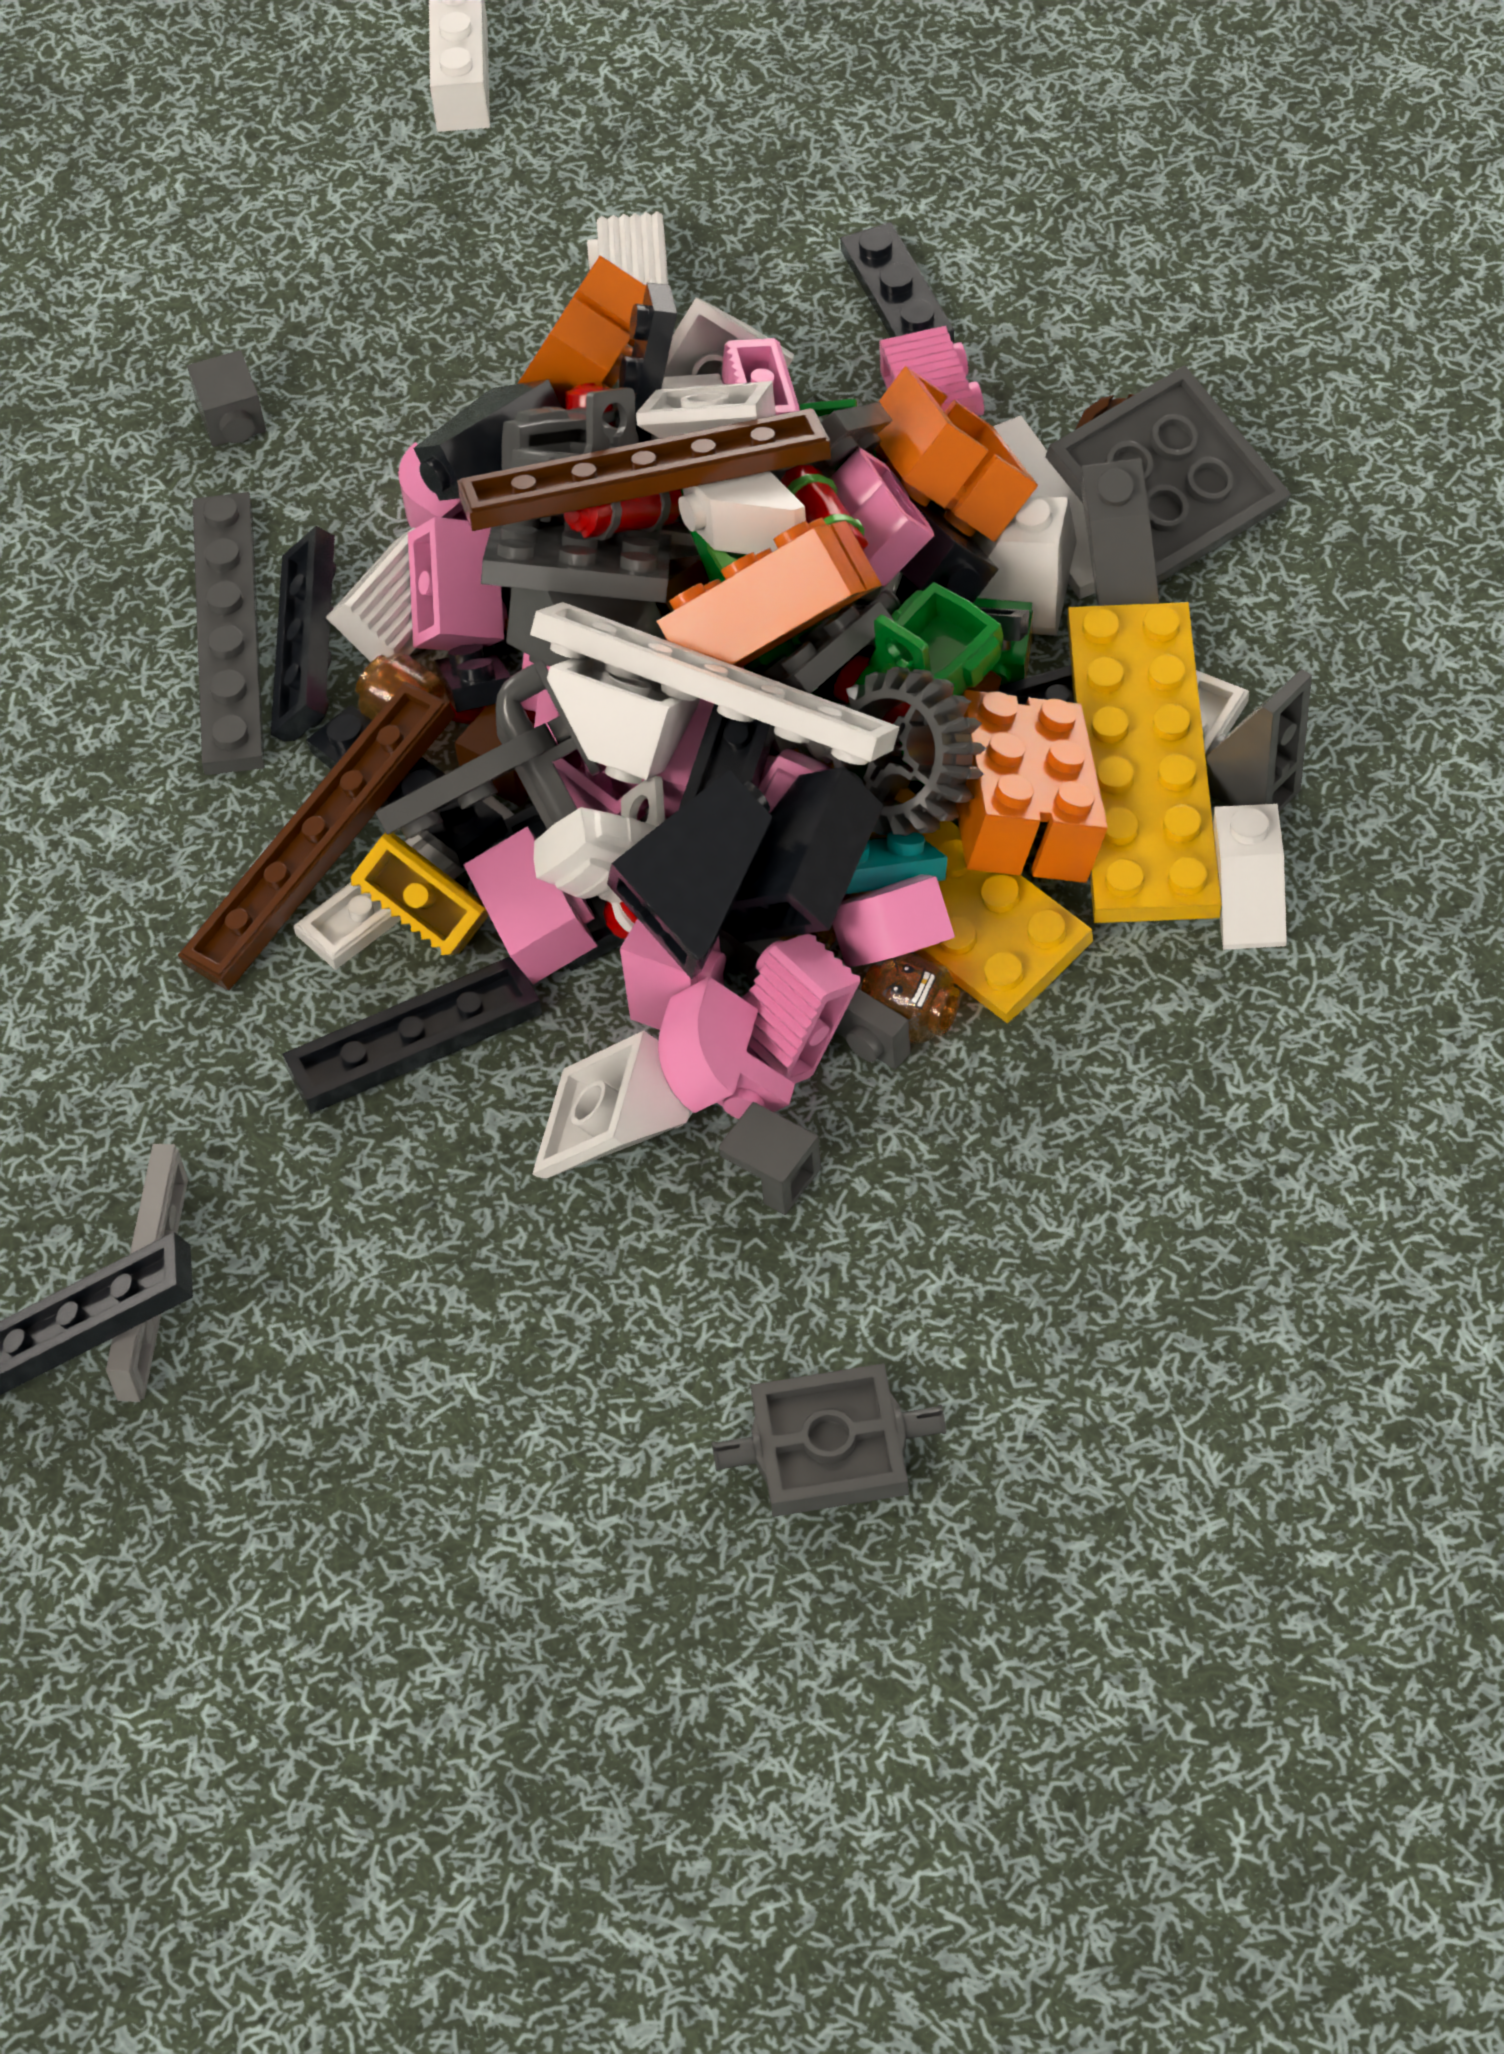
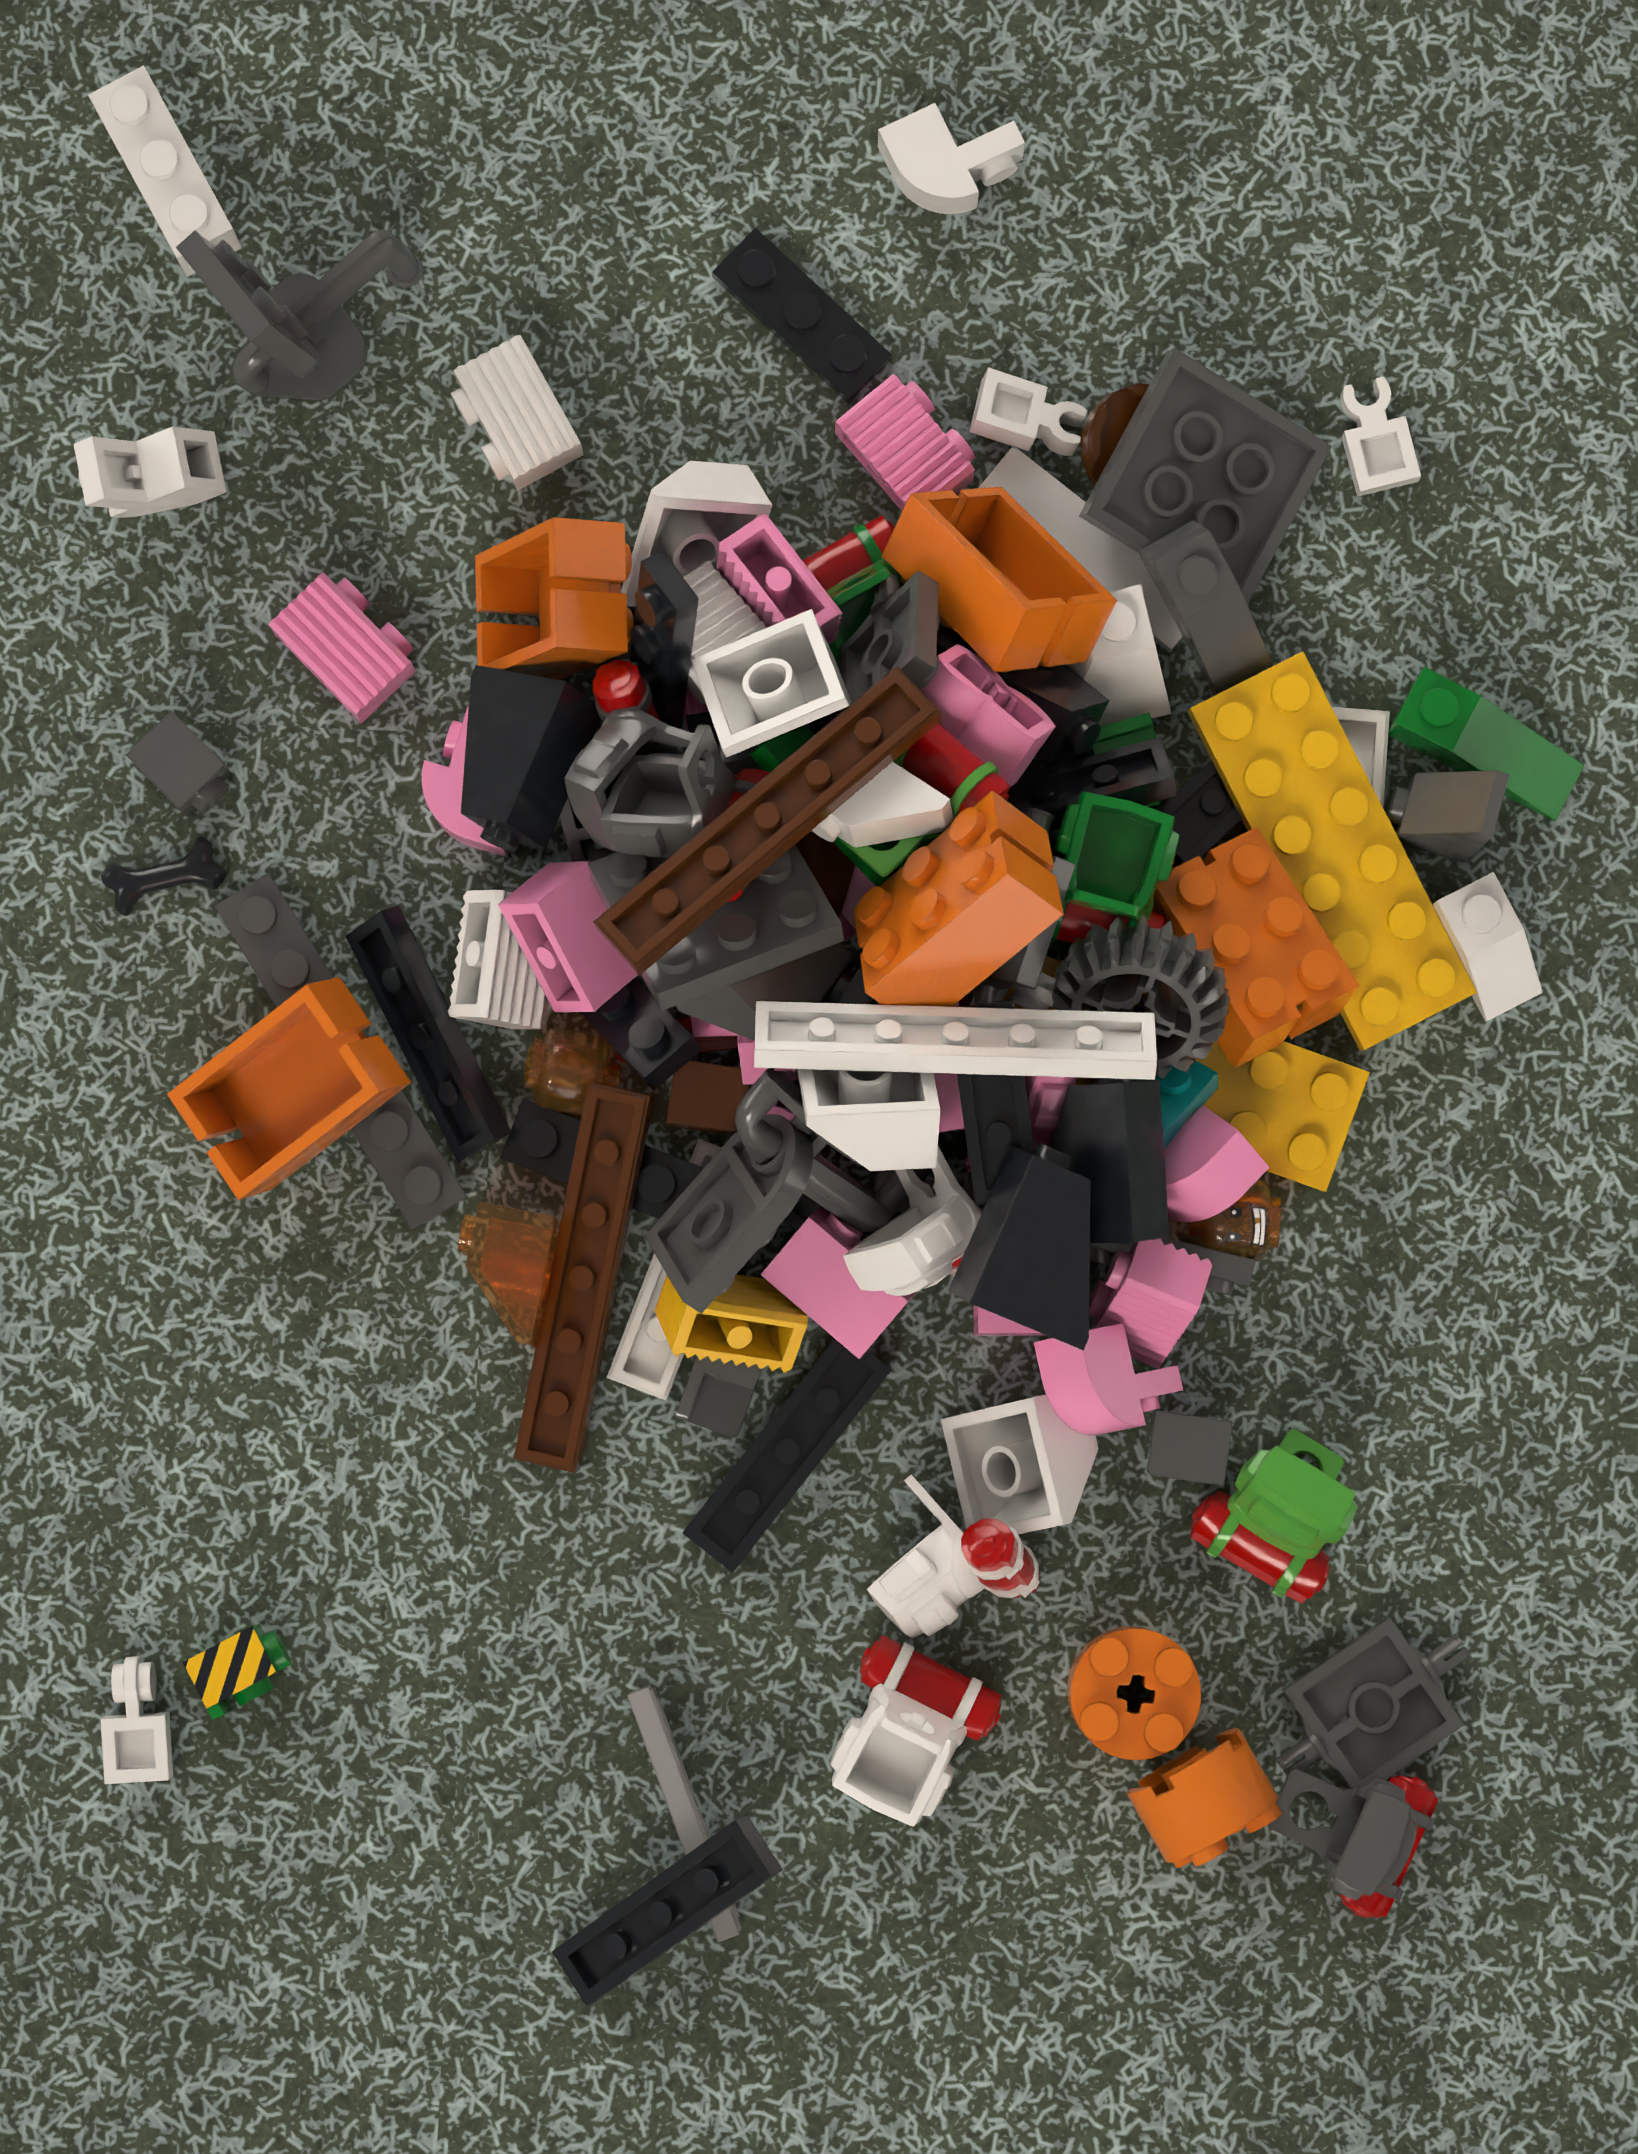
camera: 30 degrees left, 30 degrees up
none -> white brick [74,426,226,518]
none -> black piece [101,836,226,916]
none -> orange piece [167,977,411,1200]
none -> dark grey plate [176,230,424,400]
none -> bright pink brick [268,572,416,724]
none -> clear orange slope [458,1202,561,1348]
none -> dark grey panel [675,1356,762,1437]
none -> white piece [830,1635,1002,1827]
none -> white piece [867,1475,1040,1638]
none -> white brick [878,103,1025,214]
none -> white plate [969,367,1087,456]
none -> orange brick [1067,1626,1201,1760]
none -> orange brick [1126,1728,1282,1868]
none -> bright green piece [1189,1429,1357,1604]
none -> dark grey piece [1268,1769,1438,1919]
none -> white plate [1340,377,1421,497]
none -> green slope [1388,667,1584,822]

